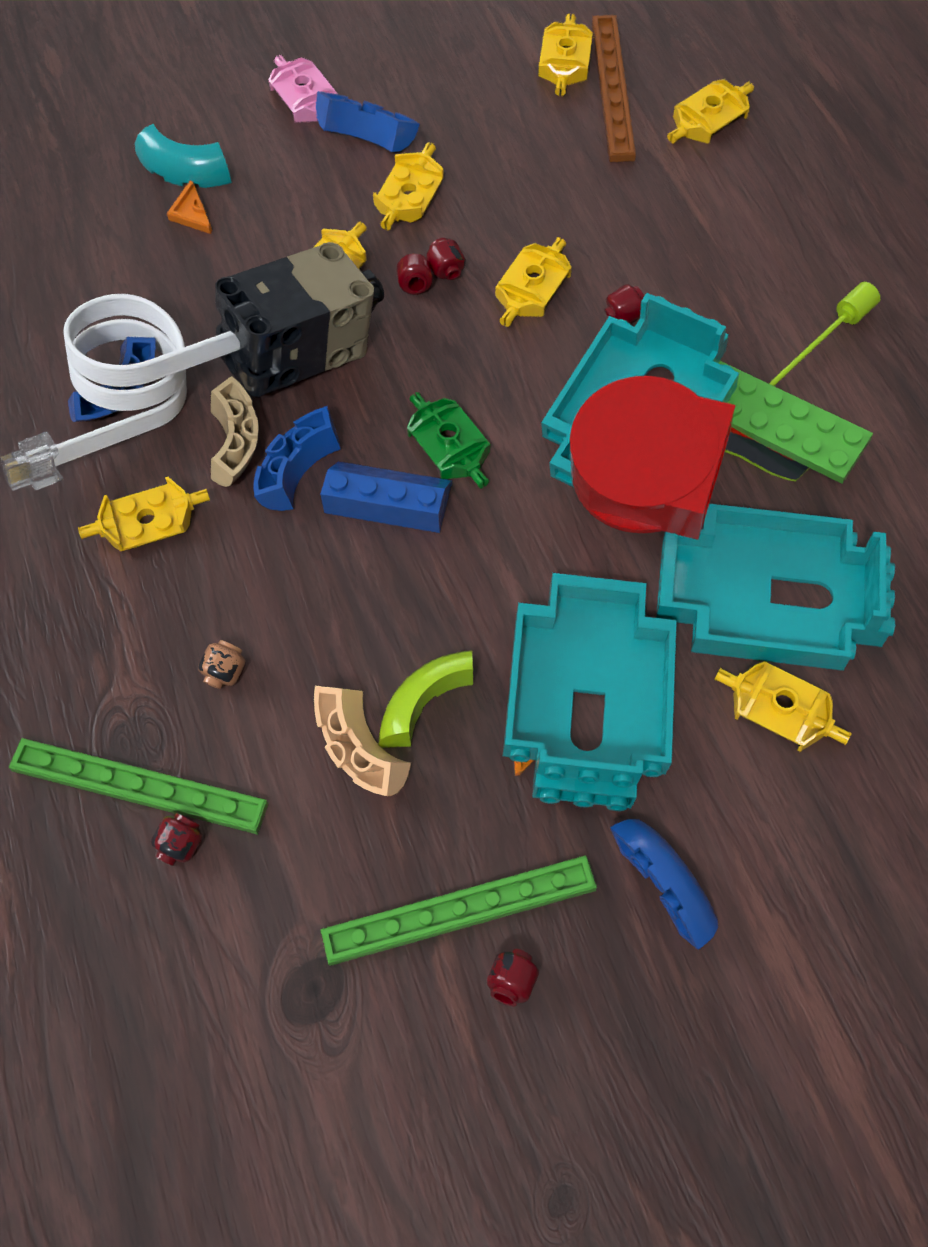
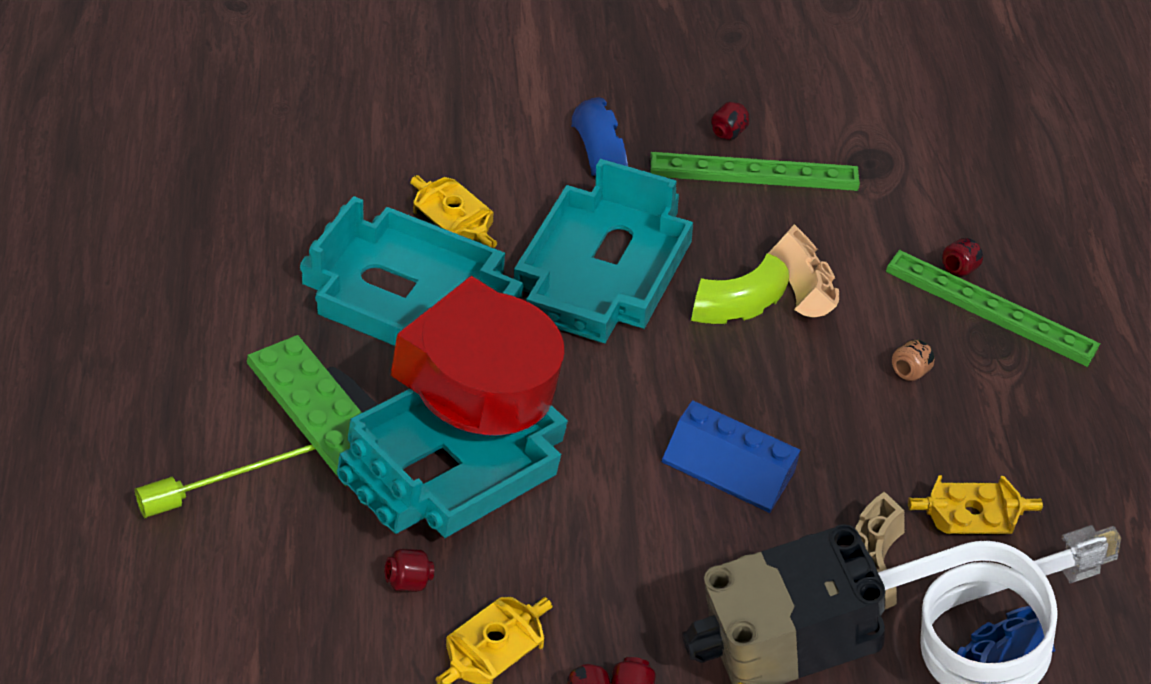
camera: 170 degrees left, 15 degrees down
blue brick [253,406,341,511] -> none
green plate [407,392,490,489] -> none

